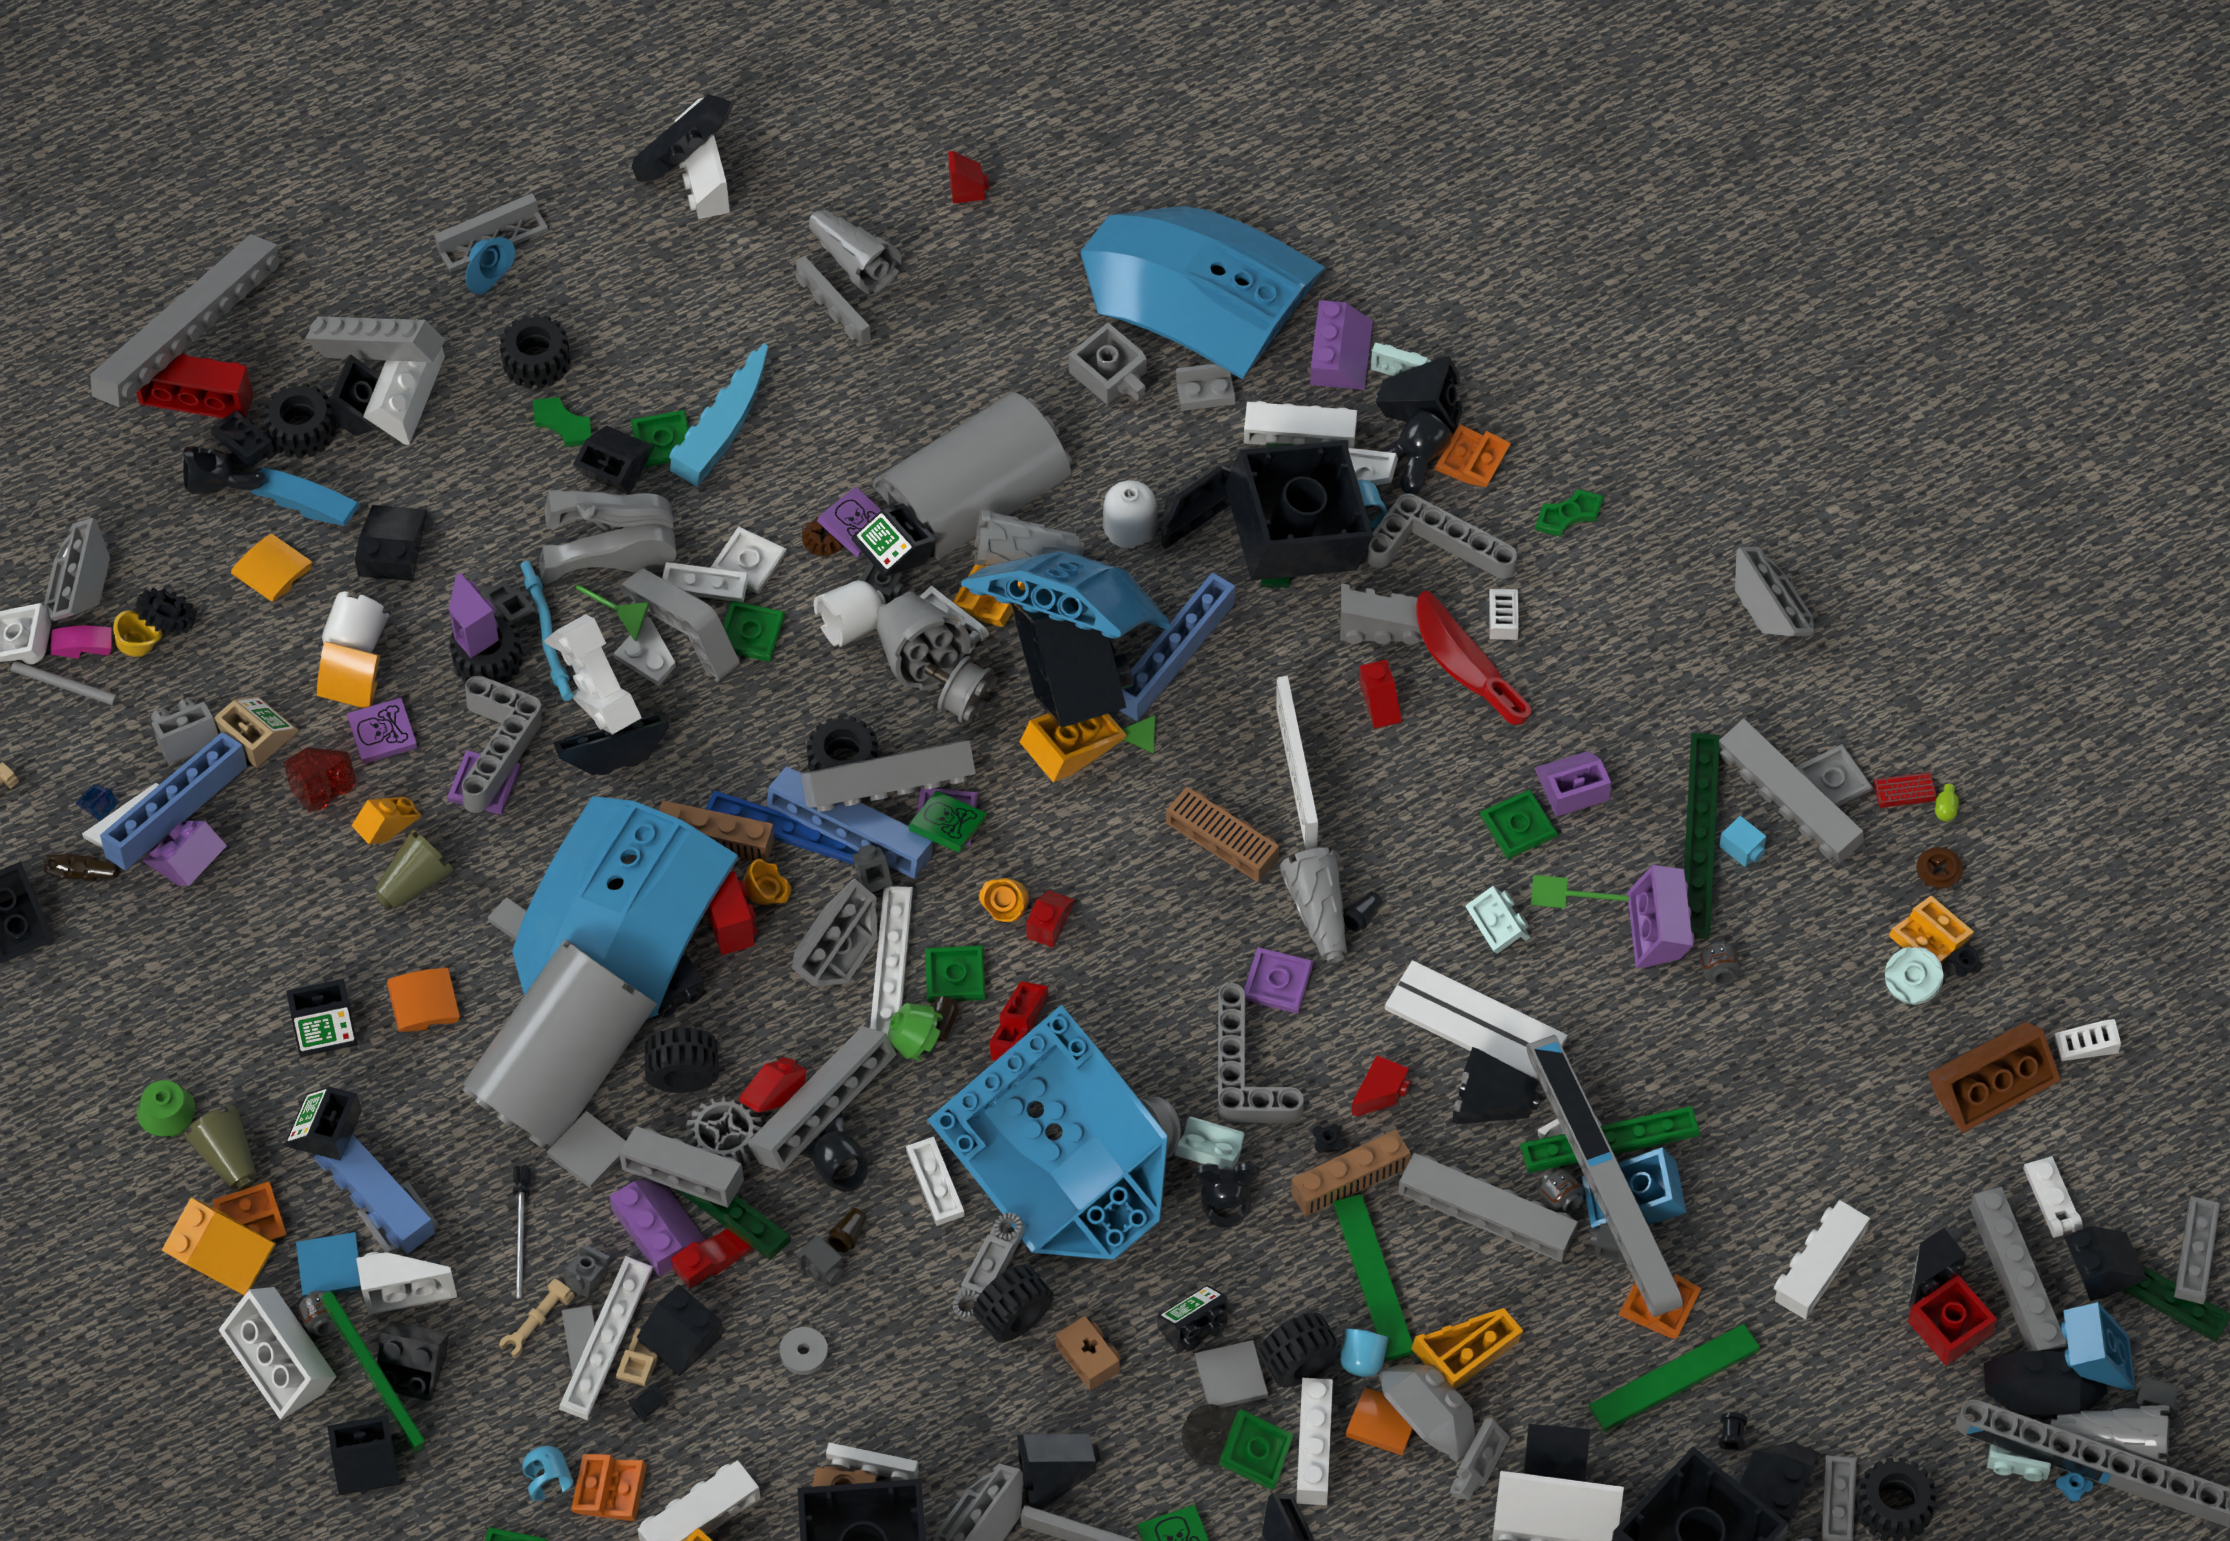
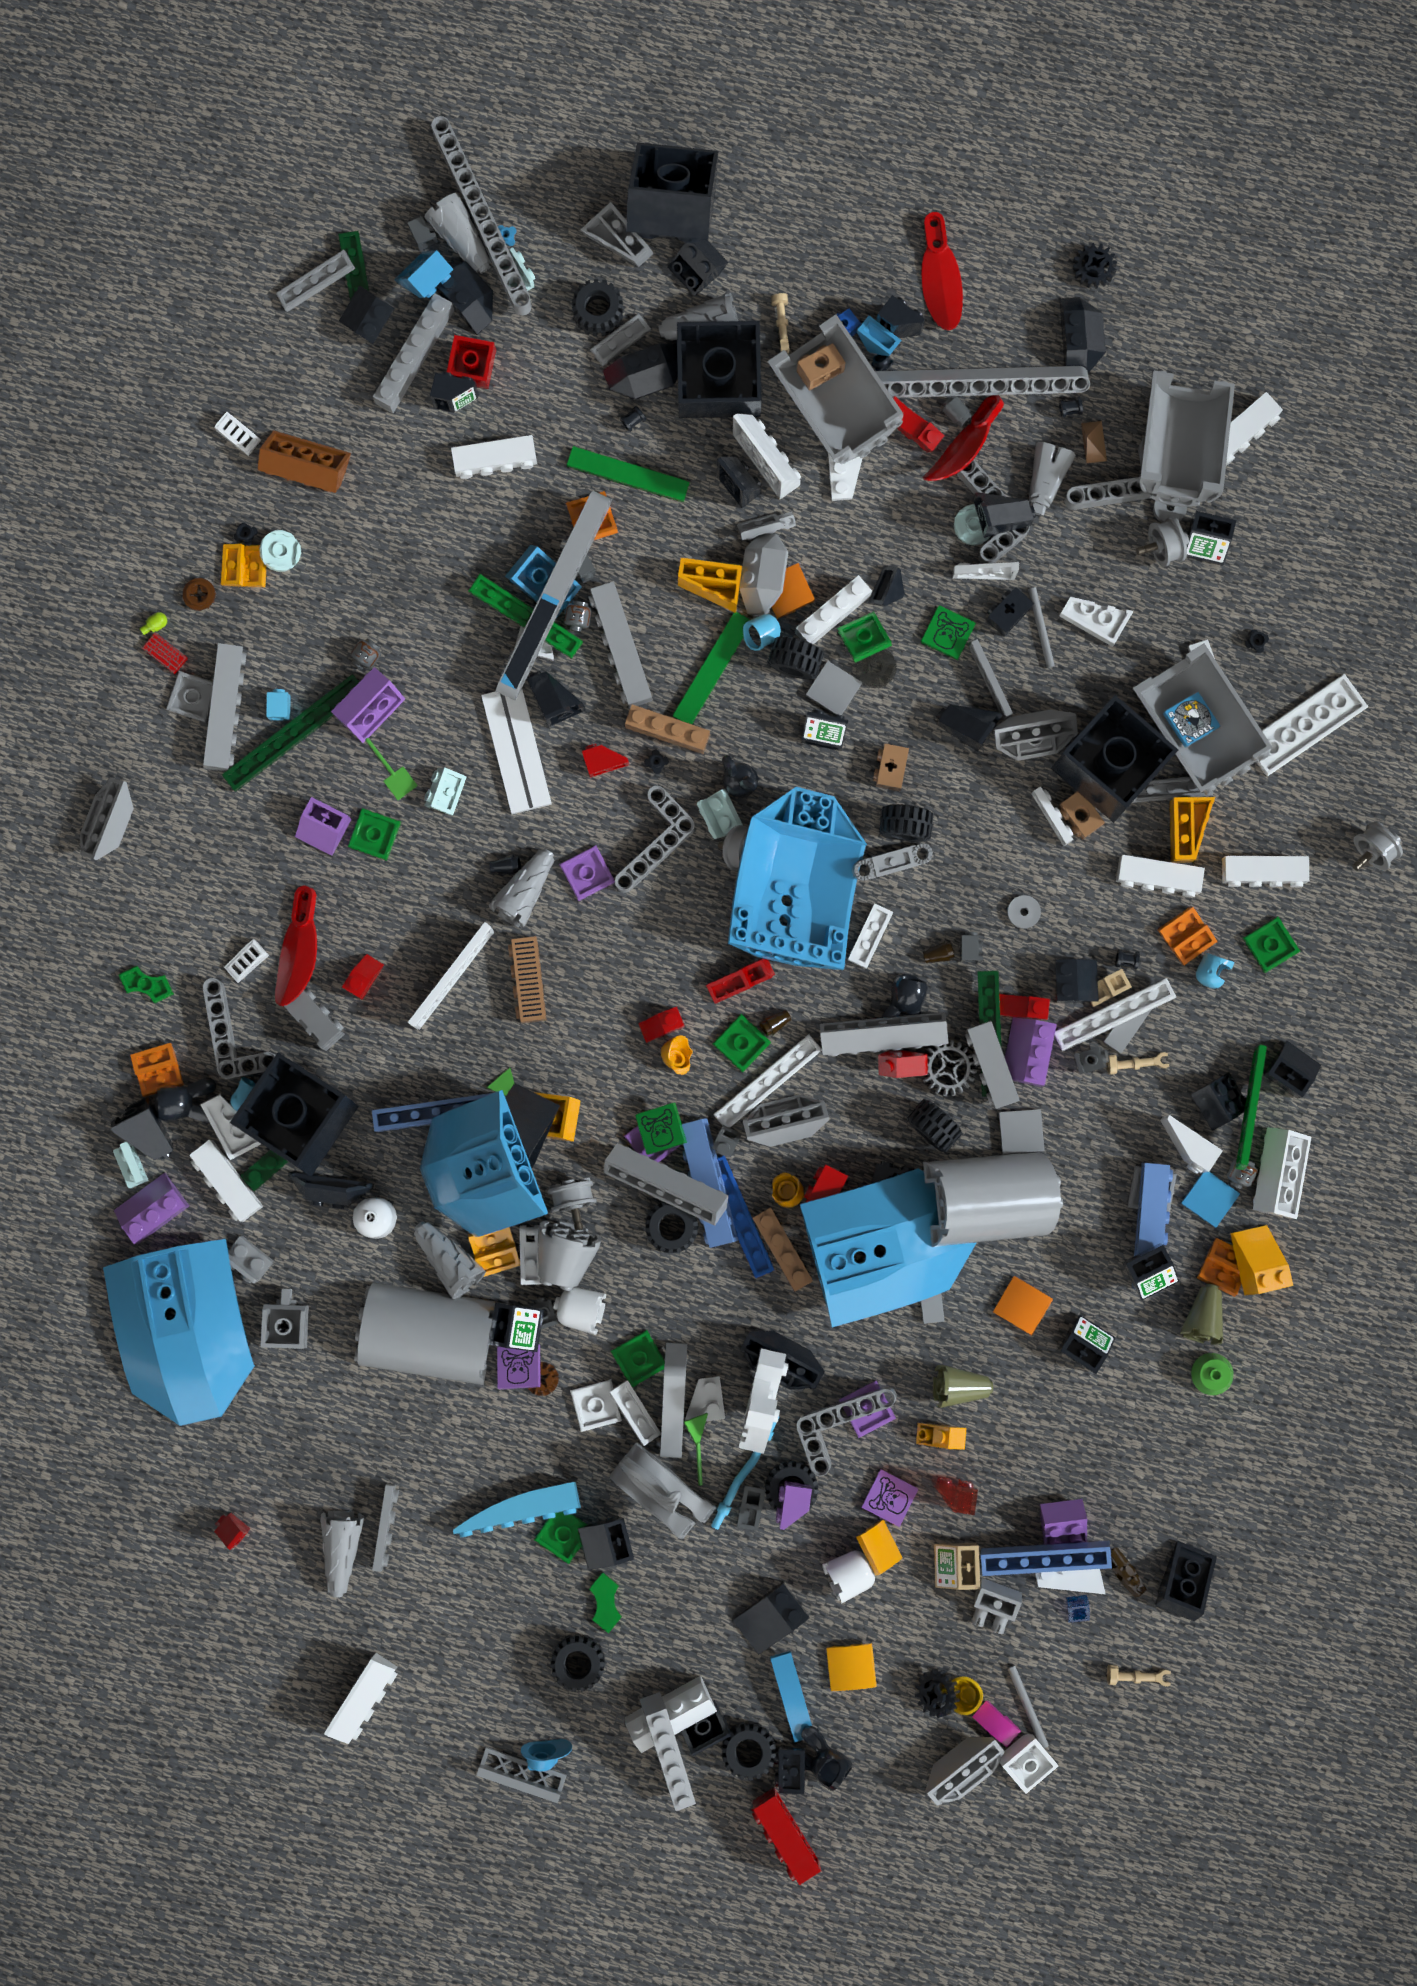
camera: 135 degrees left, 25 degrees up
light grey brick [90,234,279,407] -> none
piece [513,1164,531,1299] -> none
black brick [631,95,734,182] -> none
bright green cone [888,1003,943,1061] -> none
white plate [2023,1156,2083,1238] -> none

